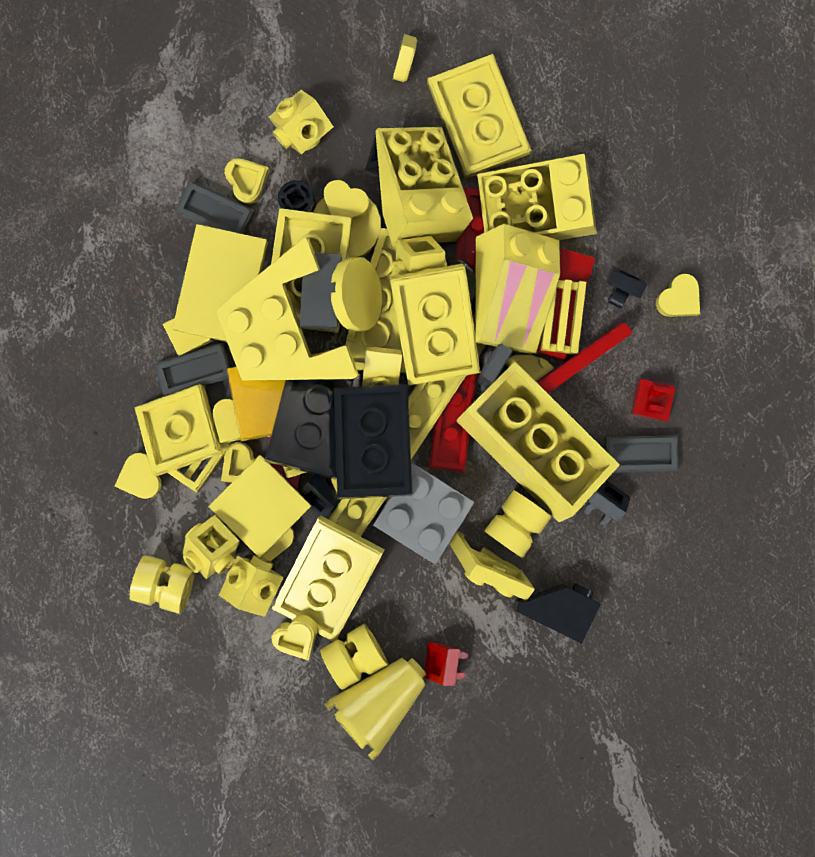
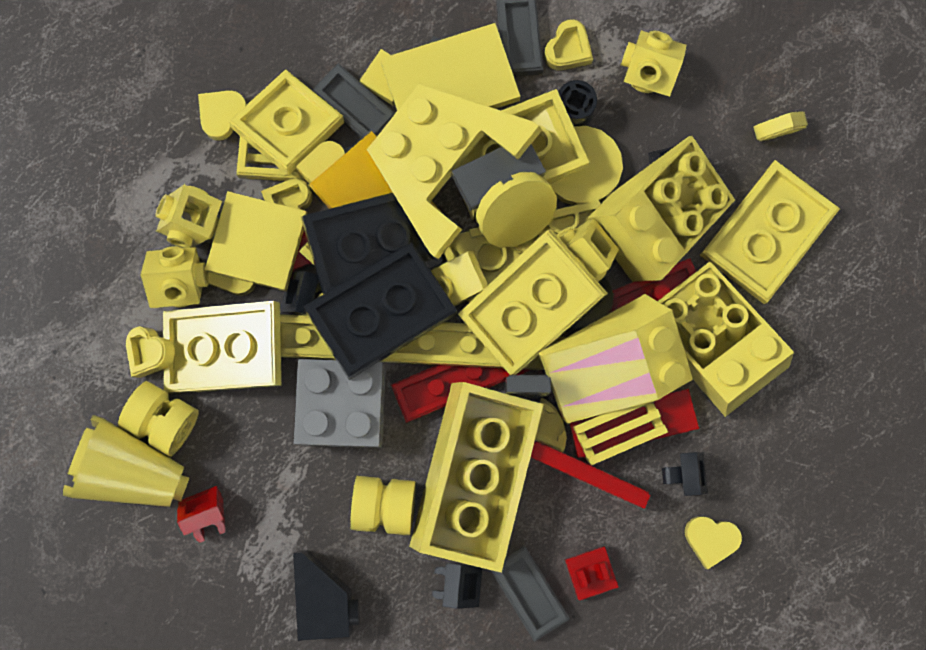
camera: 65 degrees right, 5 degrees down
light yellow wheel [129,555,195,614] -> none
light yellow tile [324,180,369,220] -> none
light yellow wing [449,531,535,600] -> none

